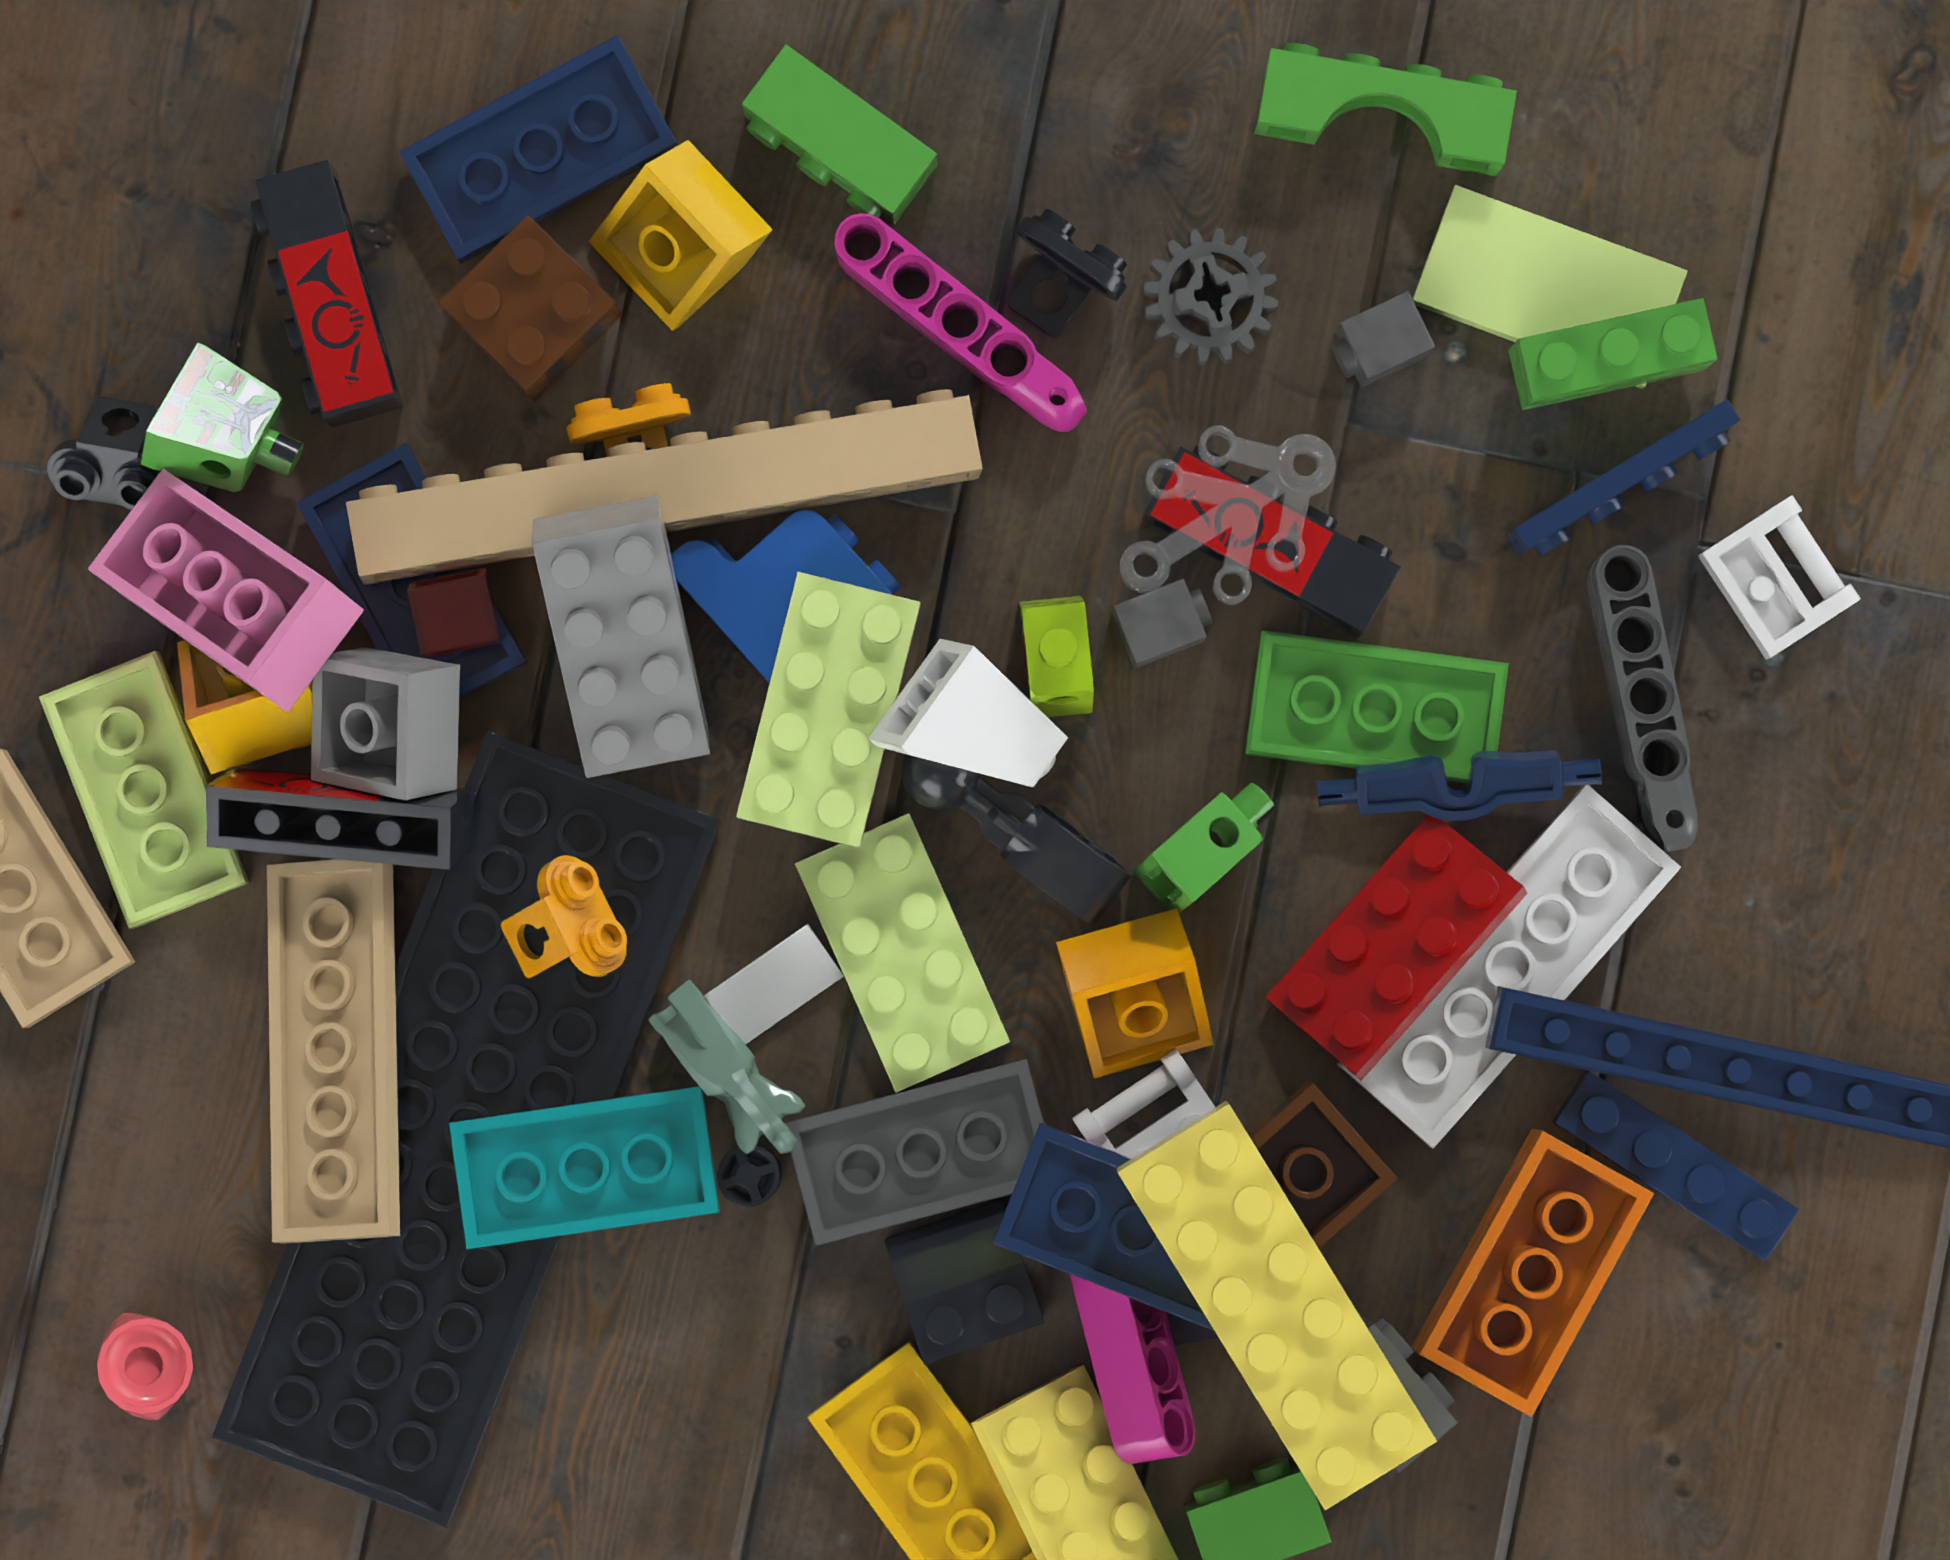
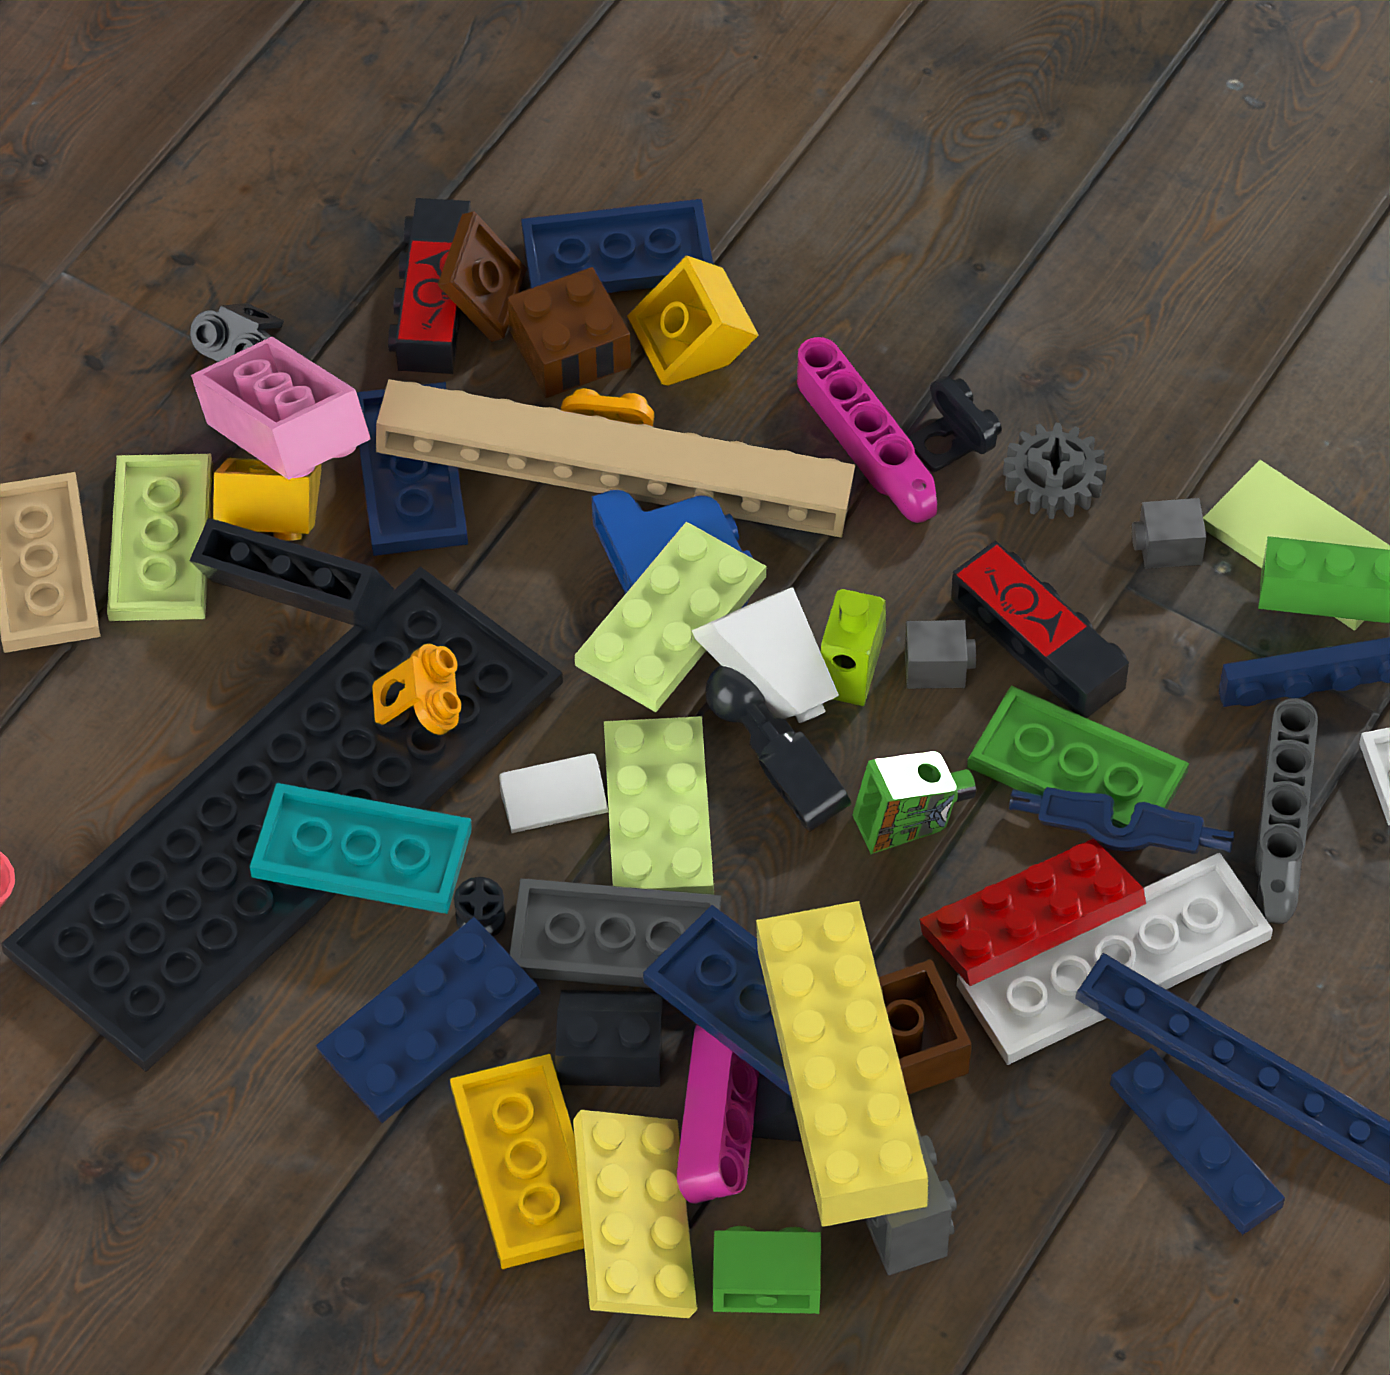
camera: 25 degrees right, 30 degrees down
torso [141,343,304,492] -> none
tan plate [267,859,400,1243] -> none
light grey brick [311,647,460,800] -> none
clear red piece [407,567,502,658] -> none
light grey brick [532,495,710,778] -> none
sand green animal [648,979,805,1155] -> none
bright green brick [742,44,937,225] -> none
light orange slope [1056,908,1214,1079] -> none
clear plant [1119,425,1336,605] -> none
bright green arch [1254,43,1517,176] -> none
orange brick [1411,1128,1654,1417] -> none
none -> dark blue plate [316,917,541,1123]
none -> reddish brown plate [438,211,527,342]

